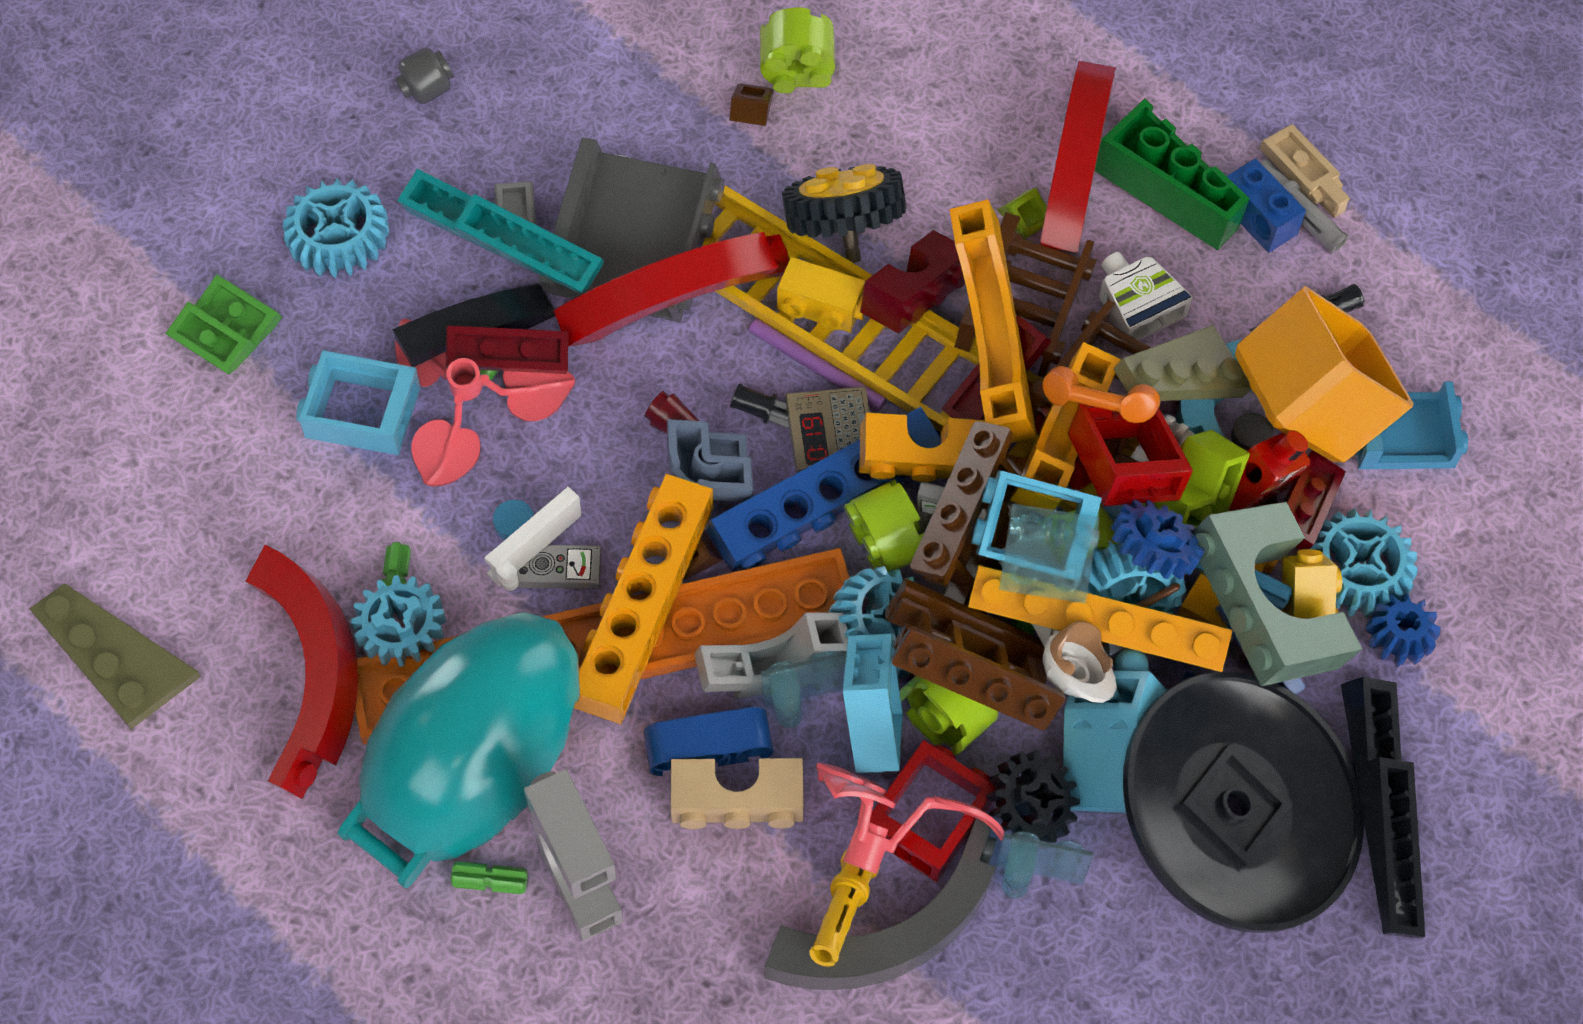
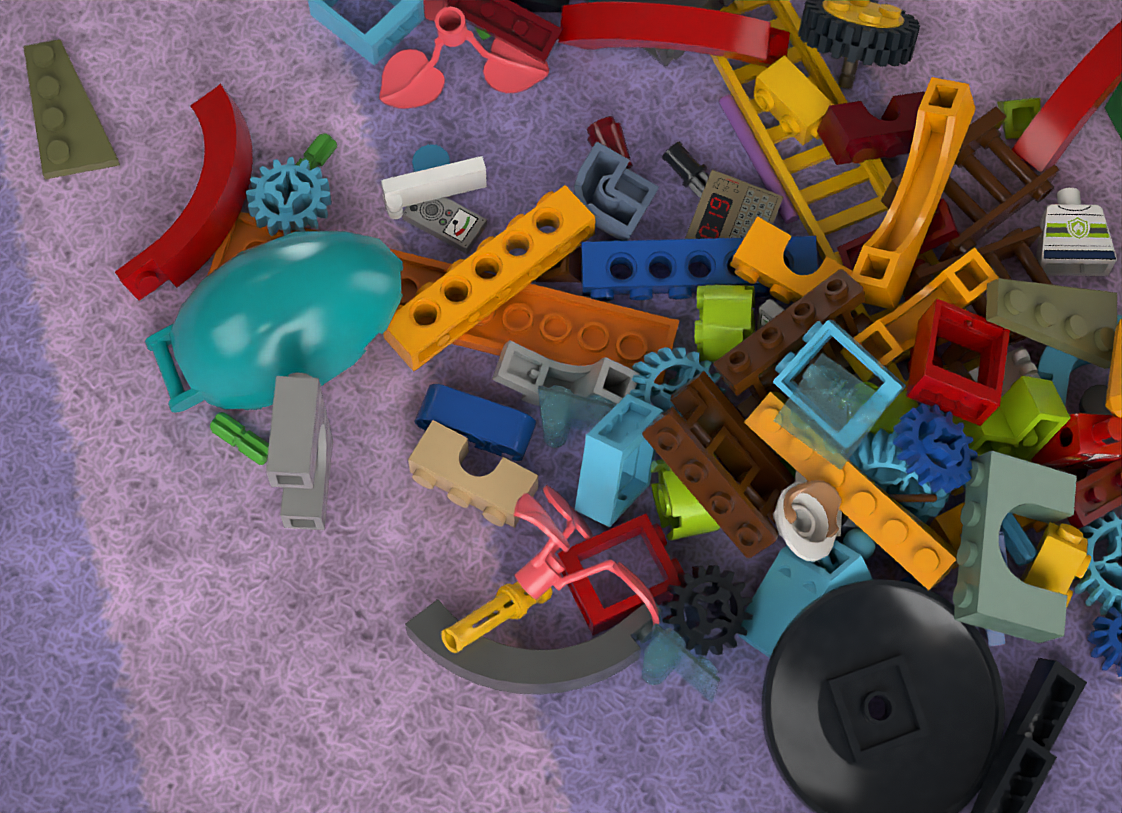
camera: 30 degrees right, 5 degrees up
orange bar [1043,366,1160,423] -> none

